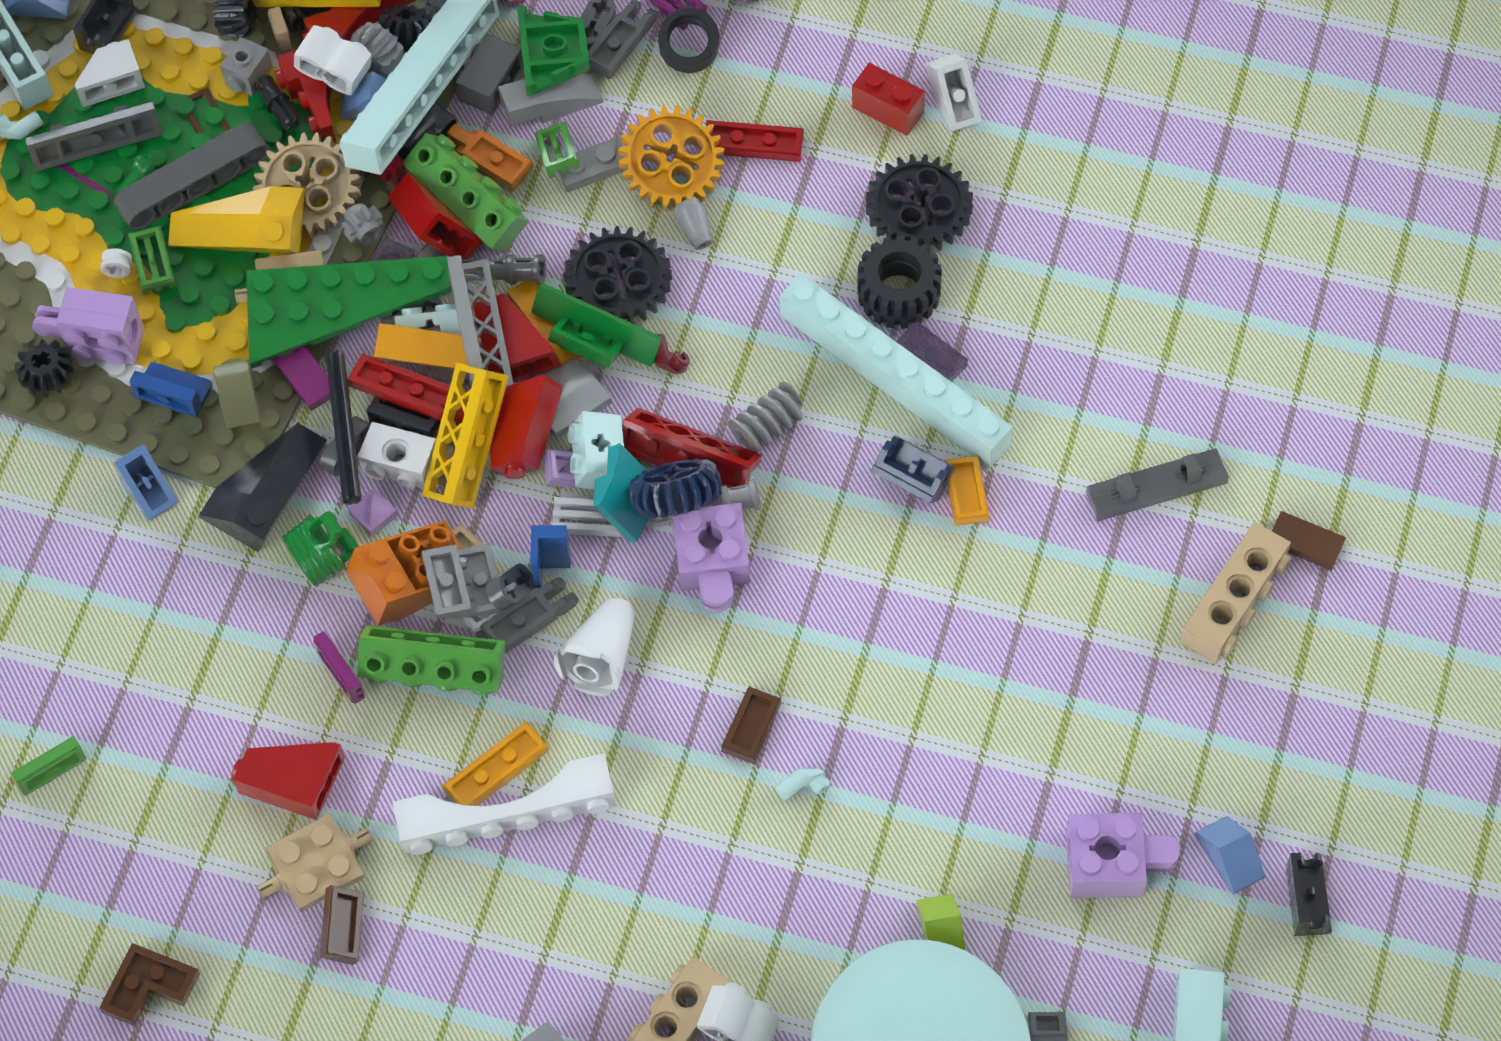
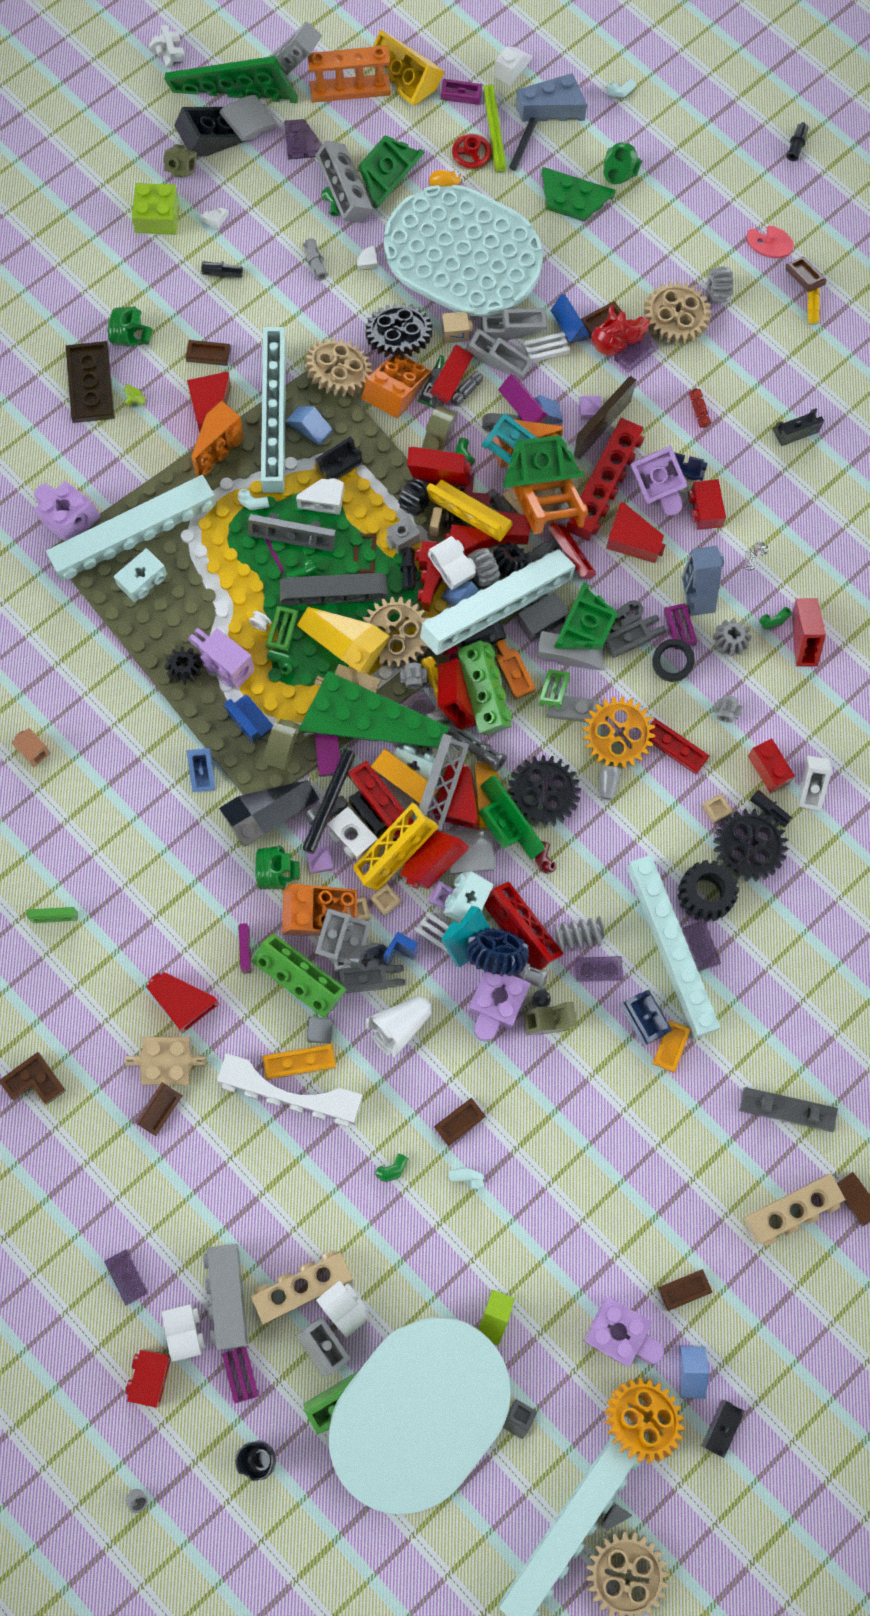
camera: 25 degrees right, 10 degrees up
none -> green arm [267,649,294,675]
none -> slope [307,1017,333,1044]
none -> tan tile [370,884,402,917]
none -> green arm [375,1153,409,1182]
none -> yellow axle [421,656,438,699]
none -> olive brick [523,1002,577,1035]
none -> black axle [532,988,551,1008]
none -> clear purple plate [575,956,623,982]
none -> light orange gear [604,1377,685,1464]
none -> reddish brown tile [658,1269,713,1311]
none -> tan tile [701,793,733,824]
none -> light grey gear [713,695,742,723]
none -> black axle [749,789,792,827]

